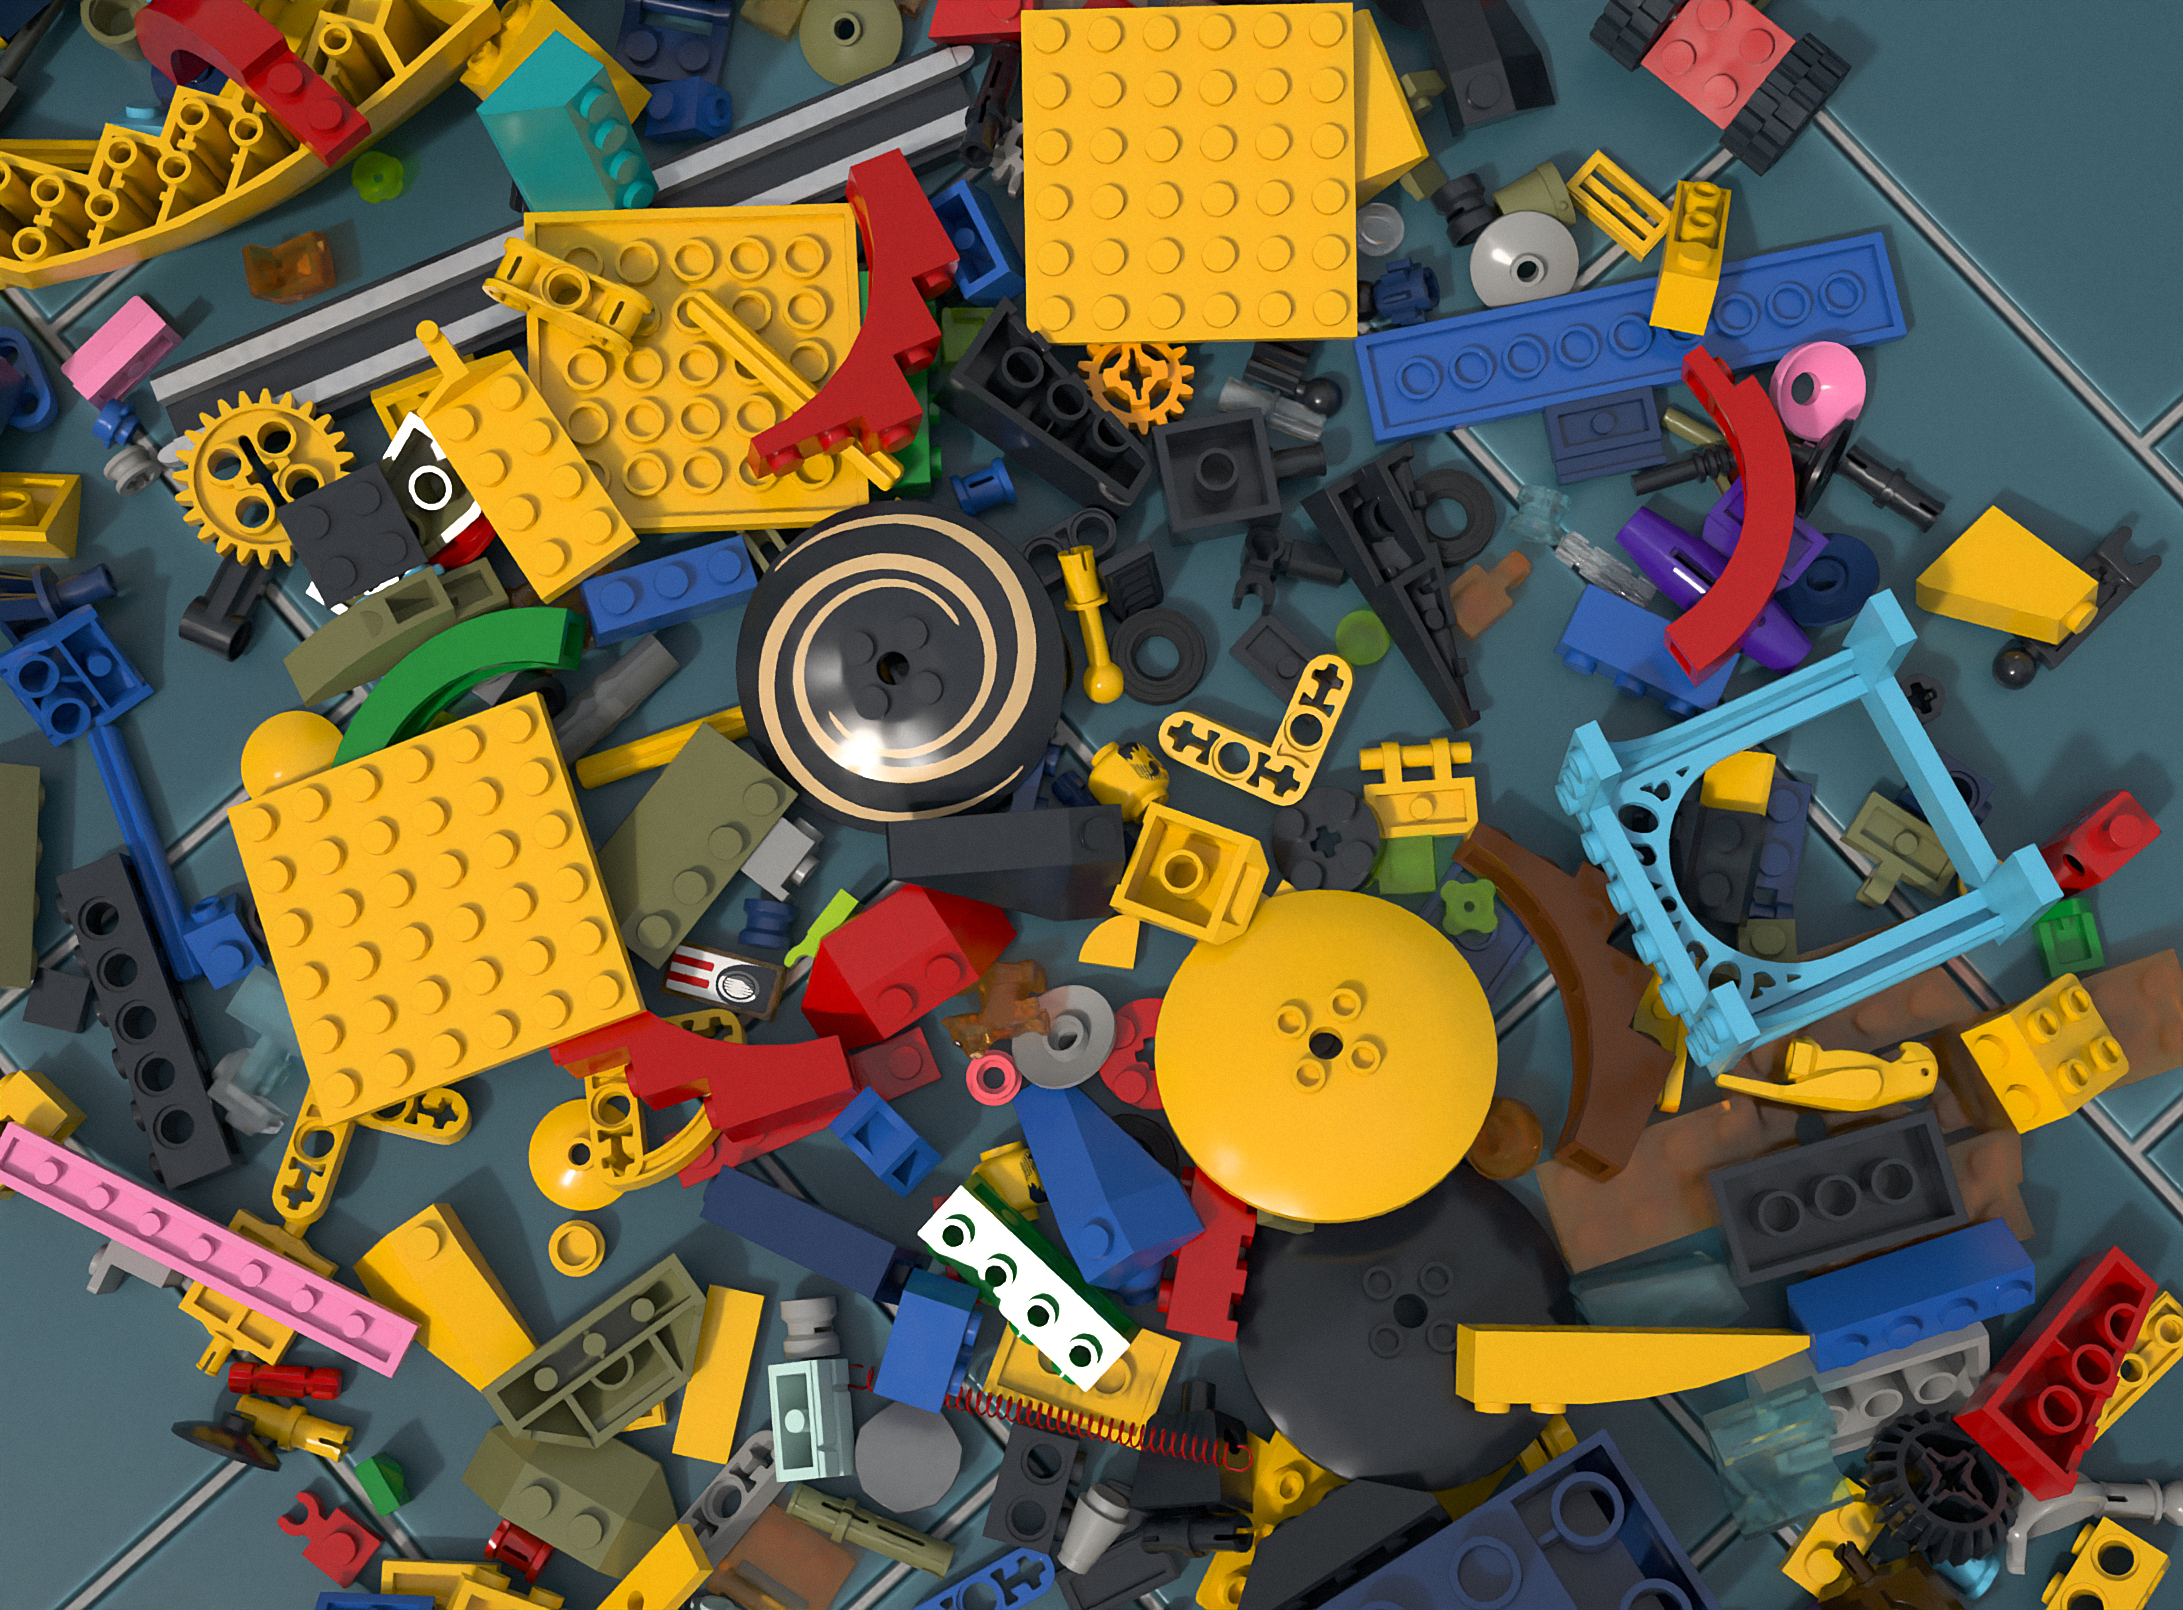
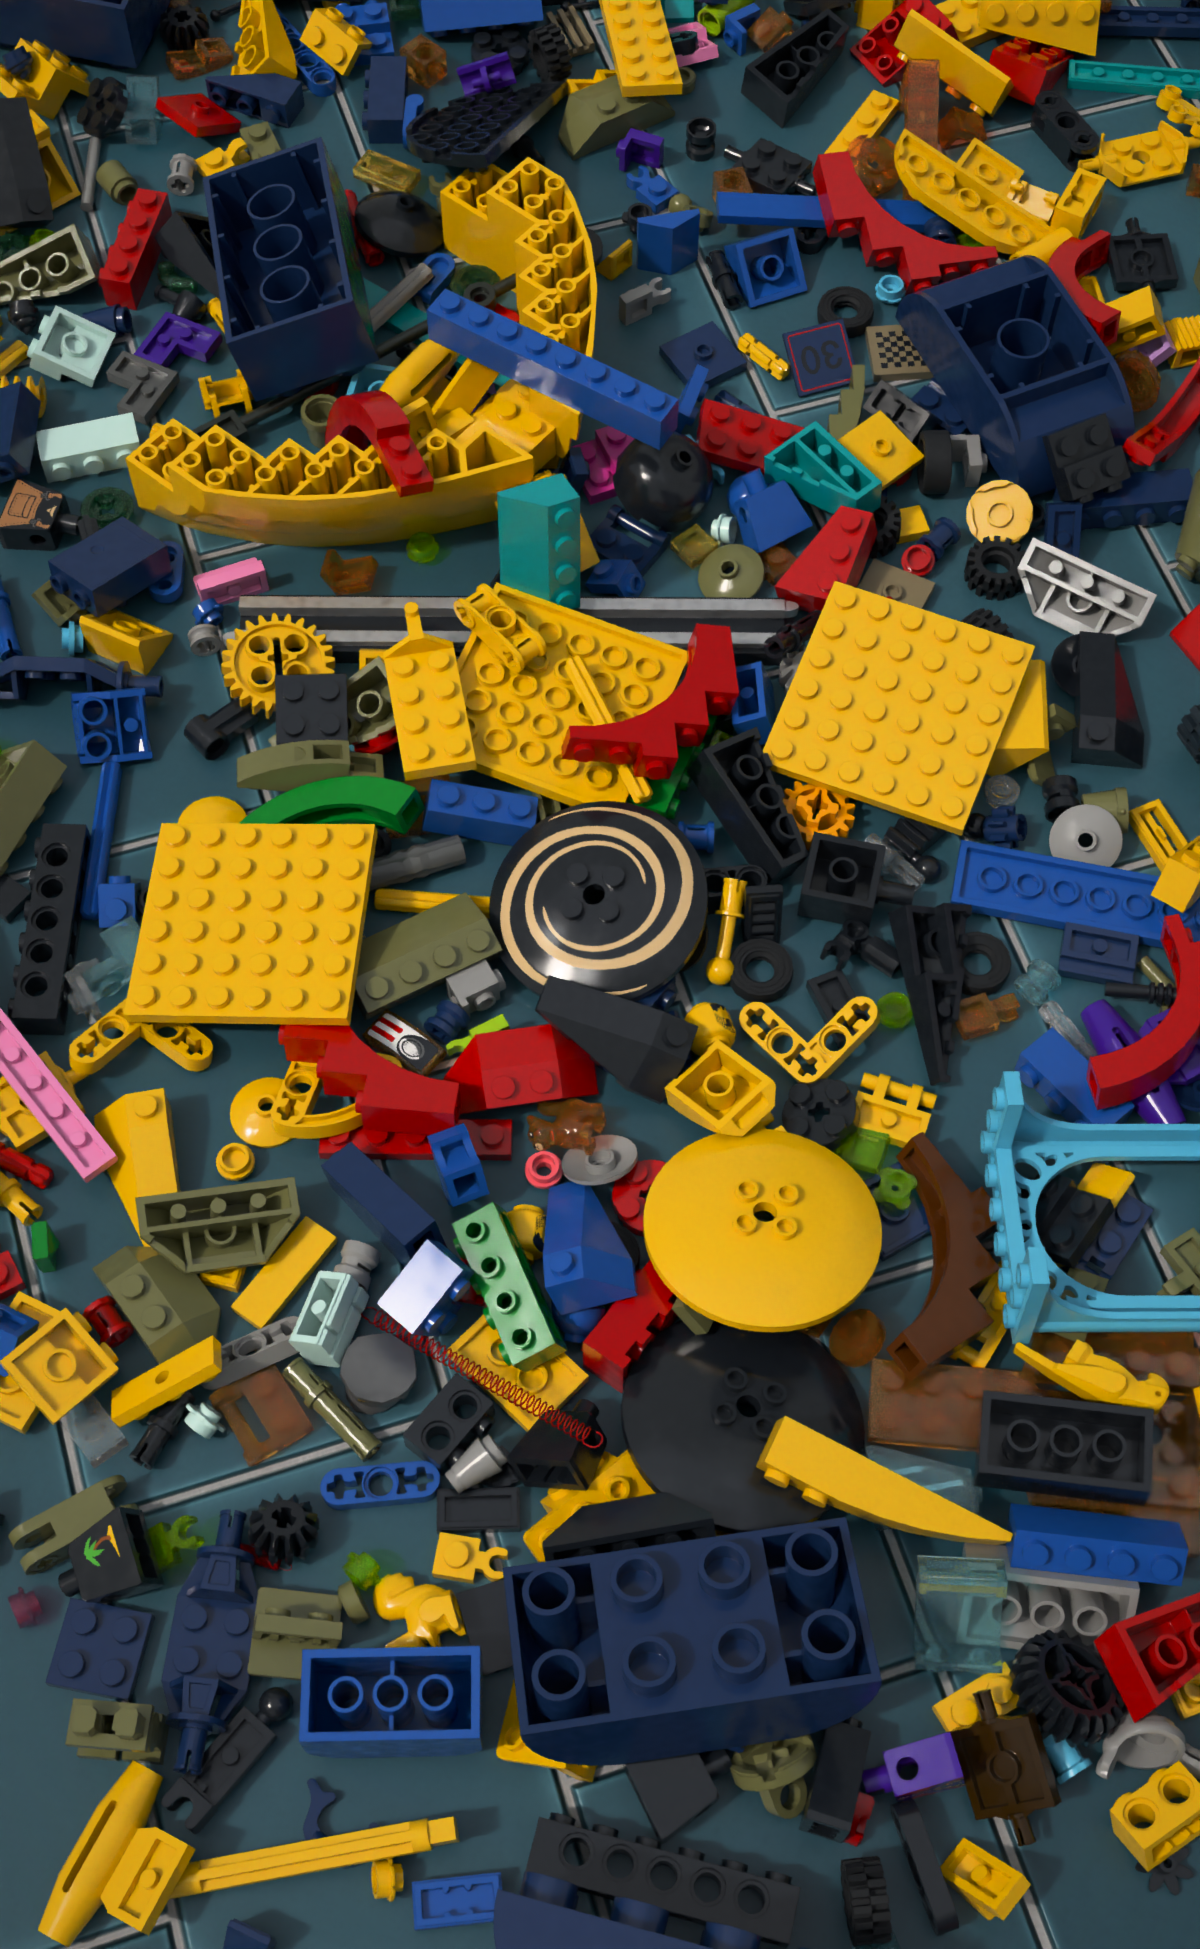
camera: 20 degrees right, 20 degrees down
yellow tile [1078,914,1140,970] -> none
black pin [1139,1511,1254,1558] -> none

